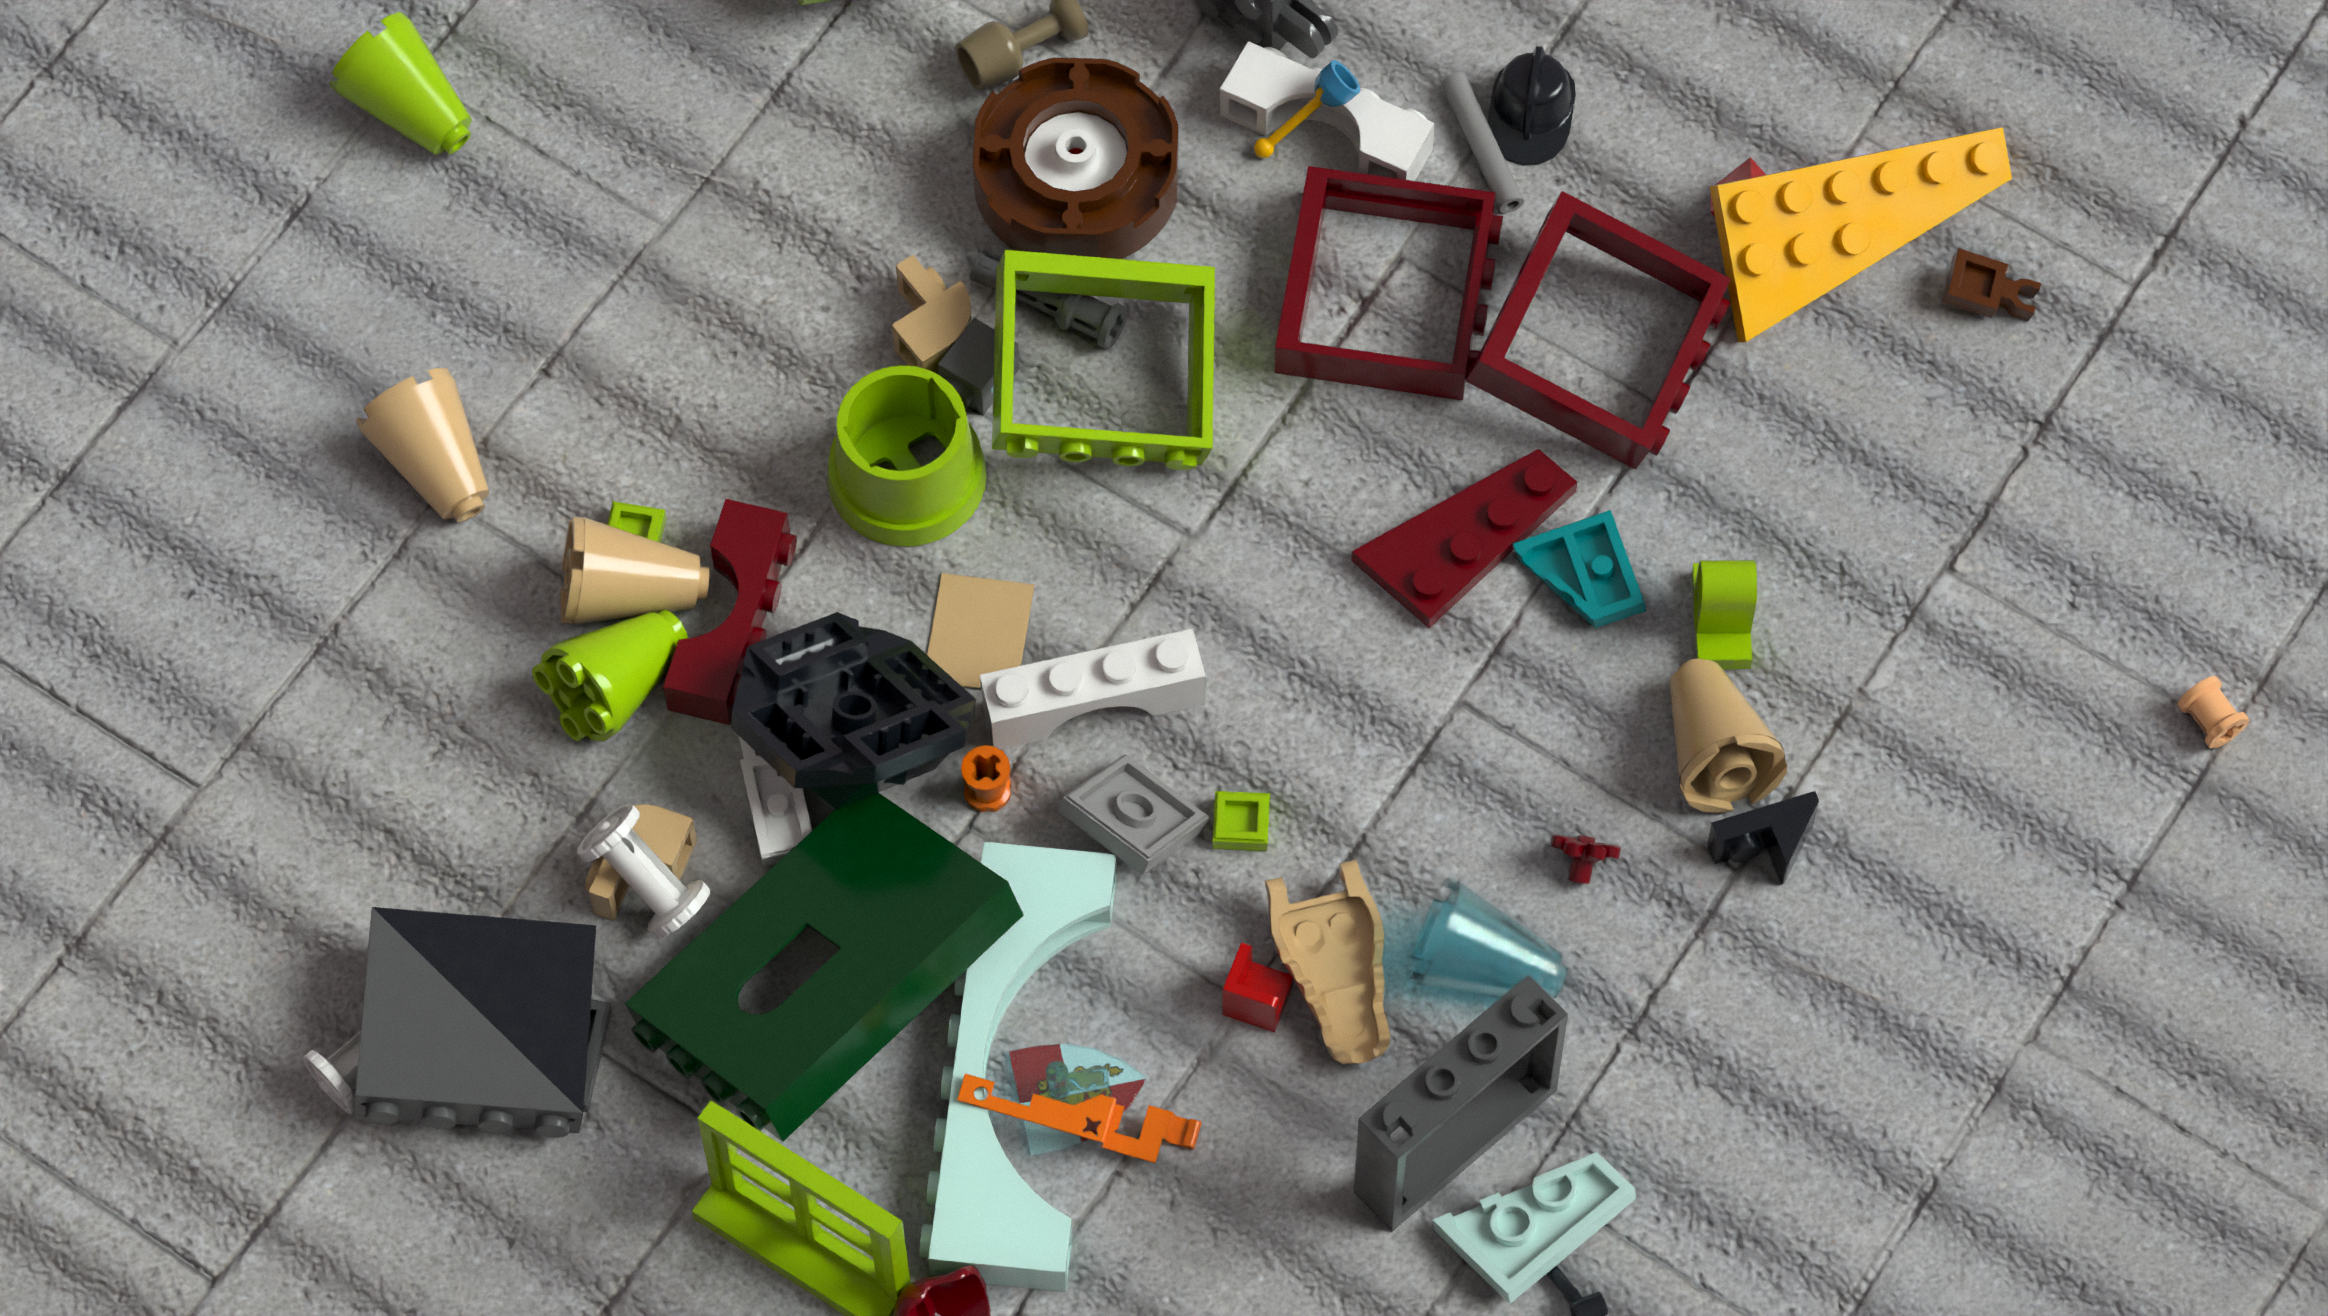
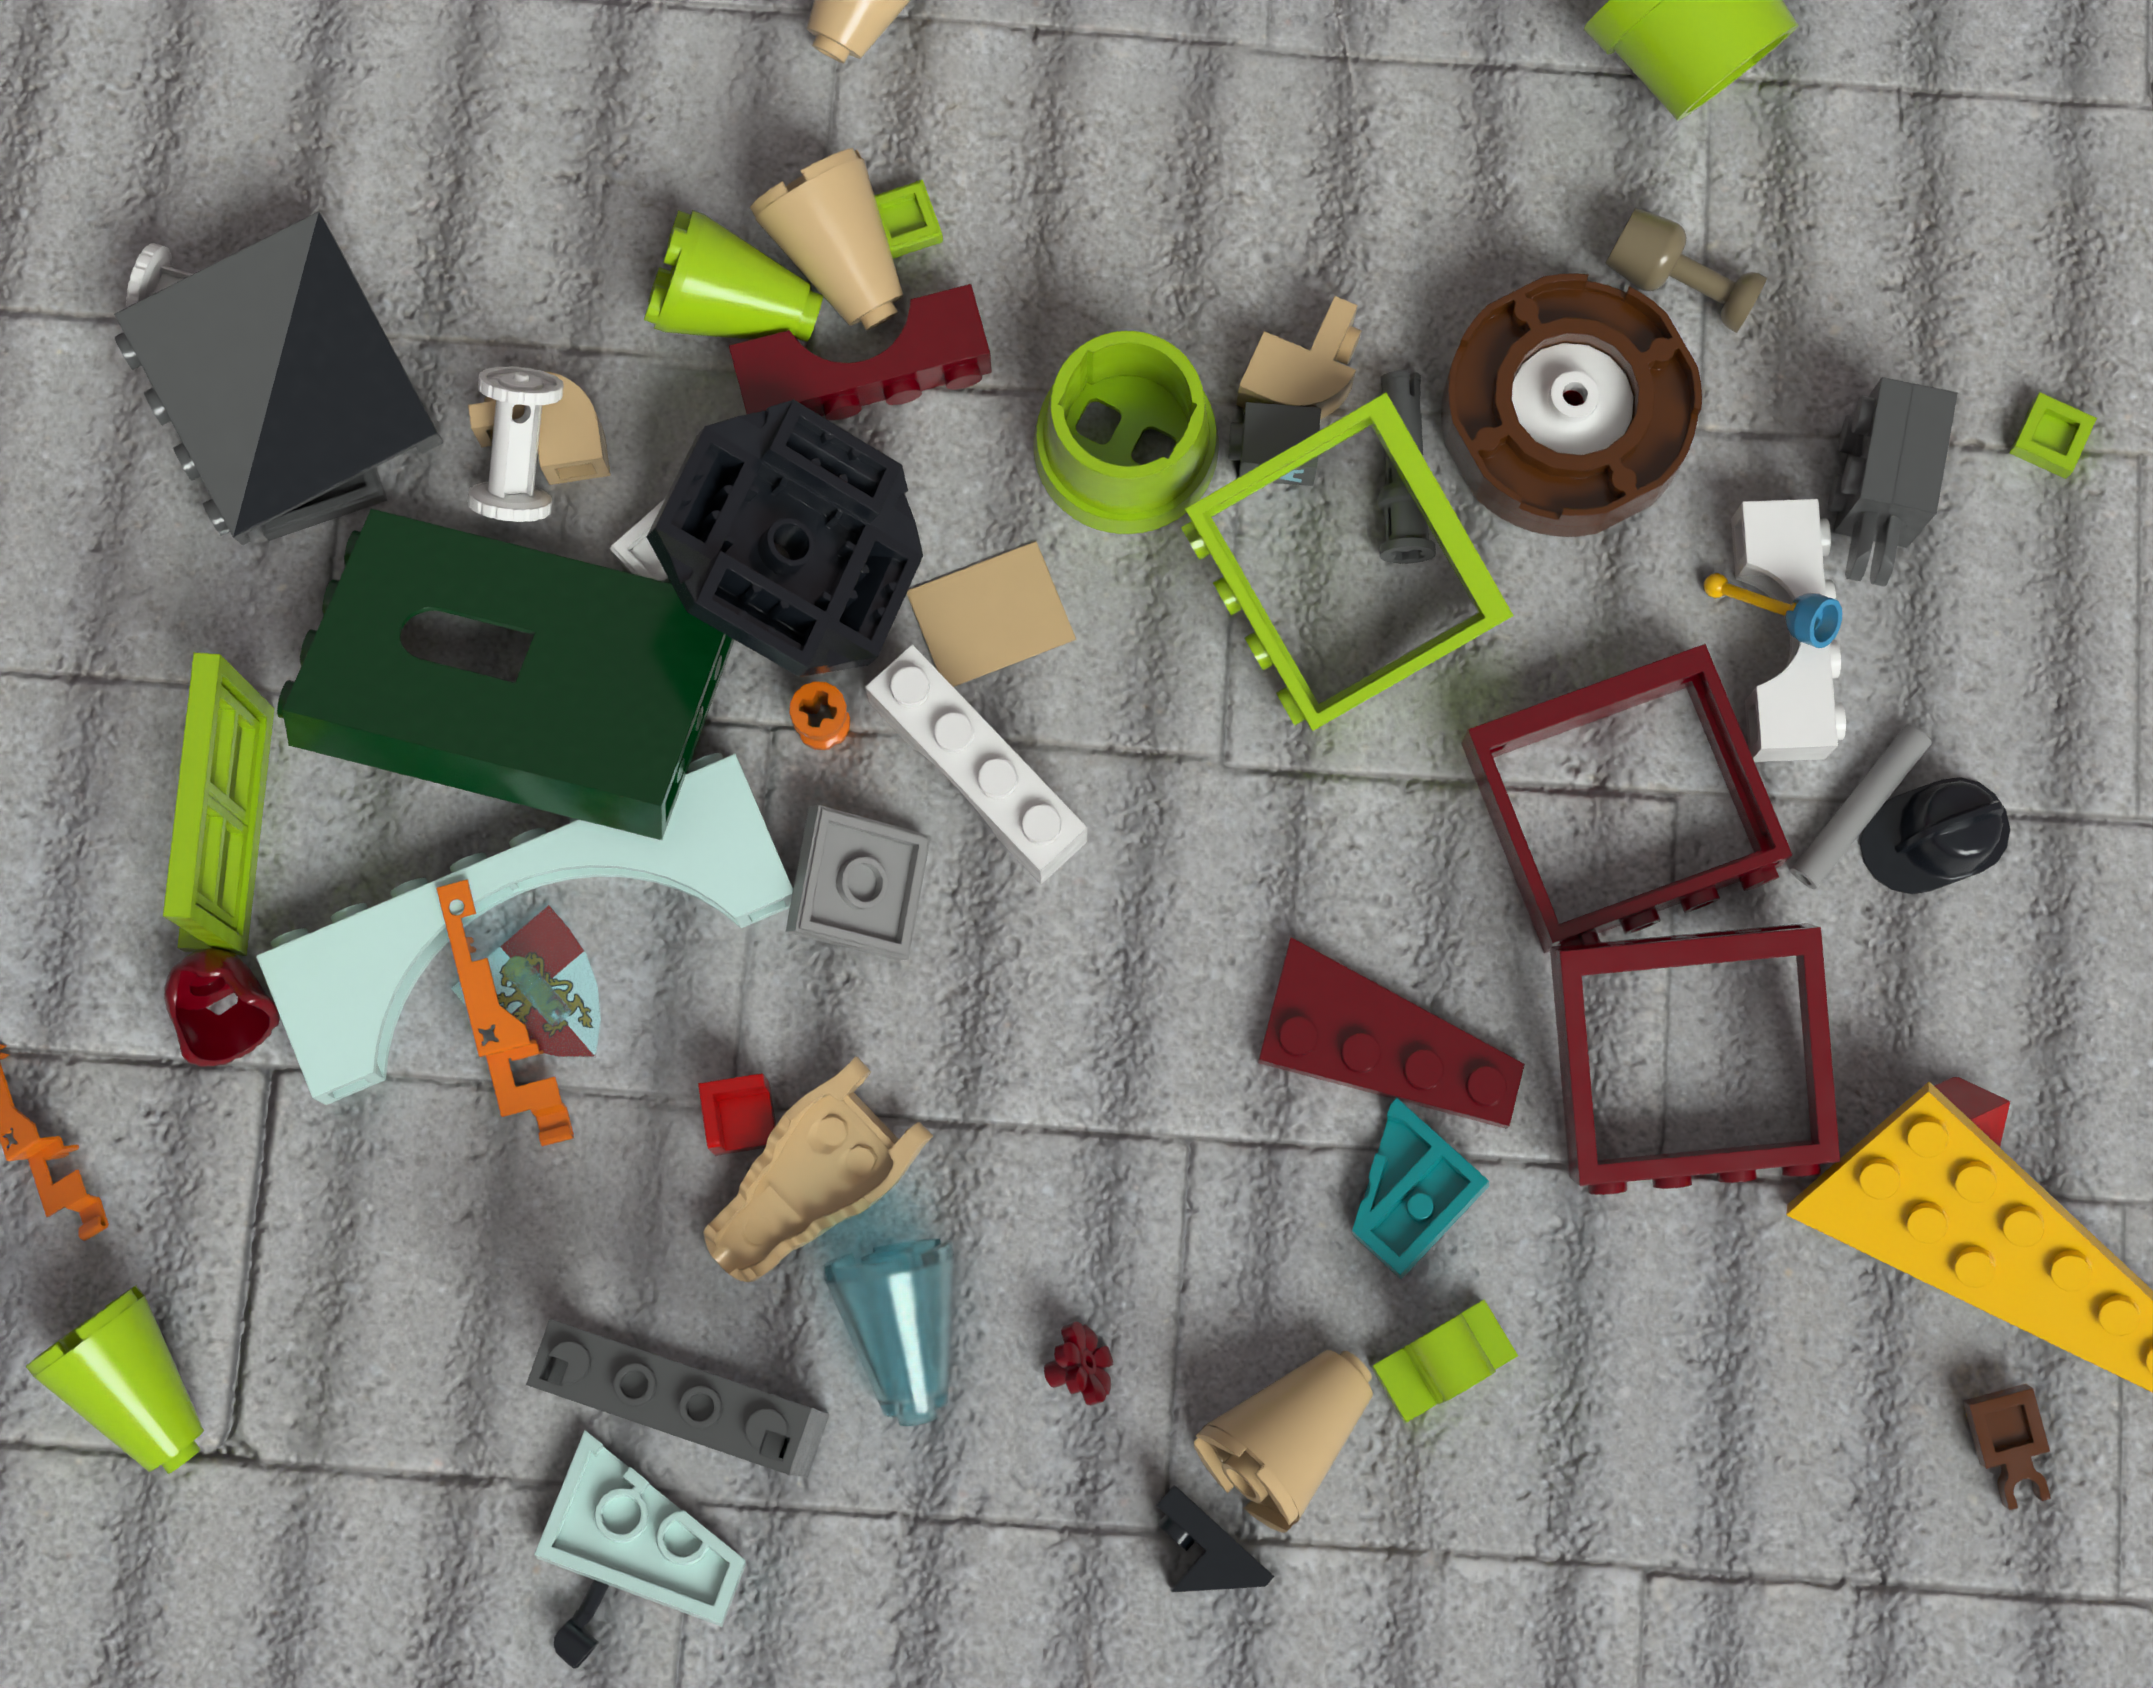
camera: 60 degrees right, 15 degrees up
lime tile [1212,791,1270,851] -> none

